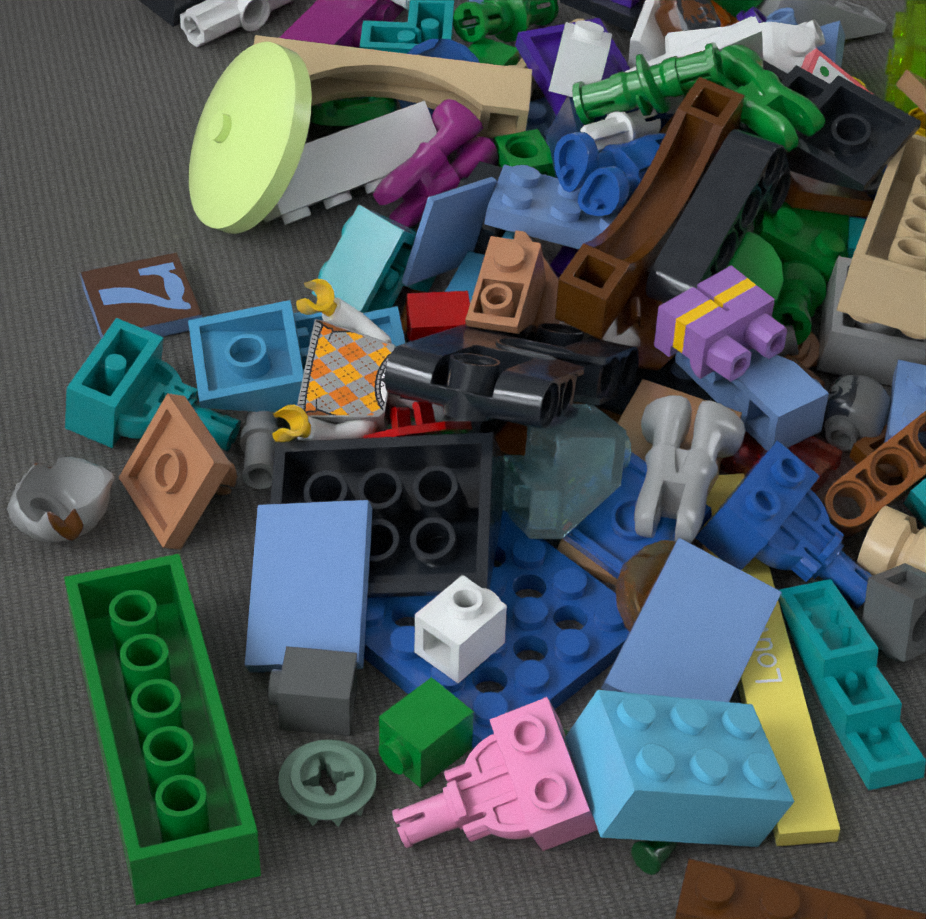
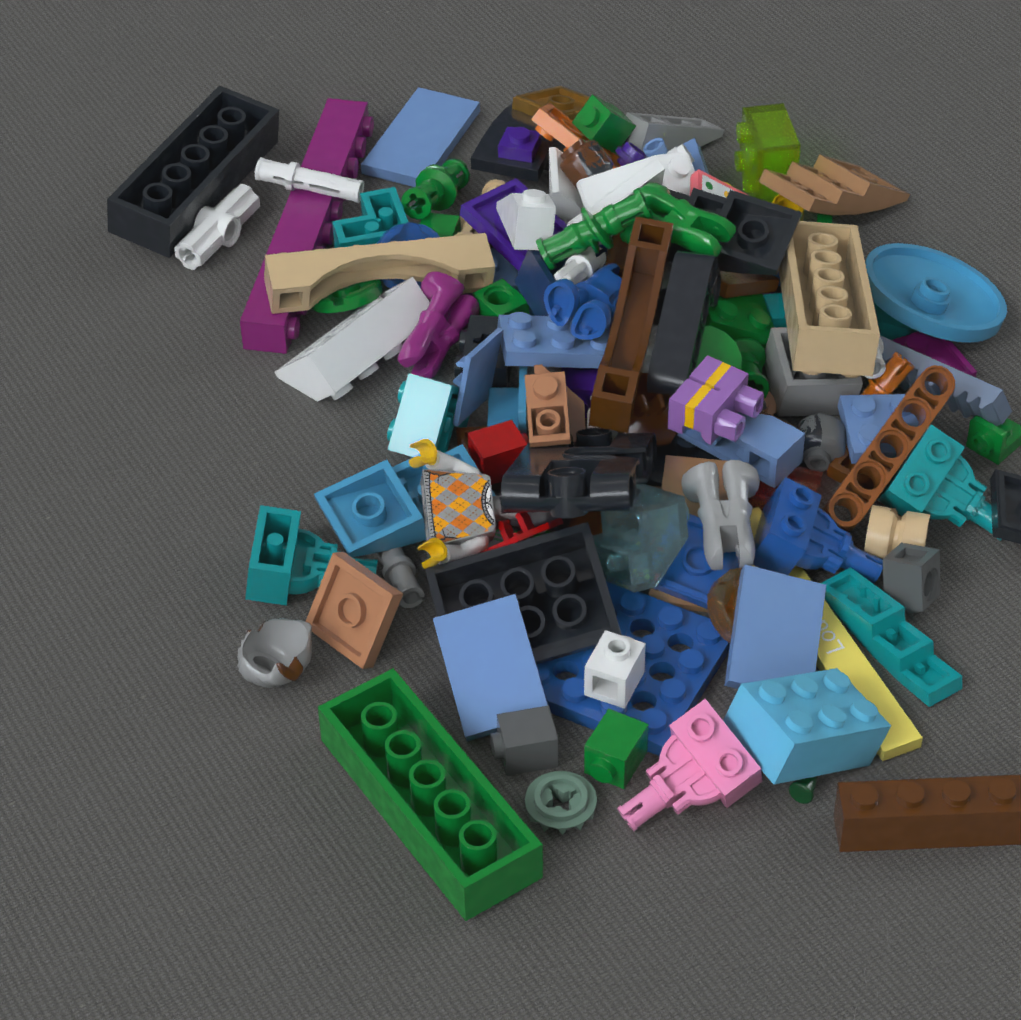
camera: 15 degrees left, 0 degrees up
reddish brown tile [80,252,202,338] -> none
yellowish green dish [189,42,312,234] -> none

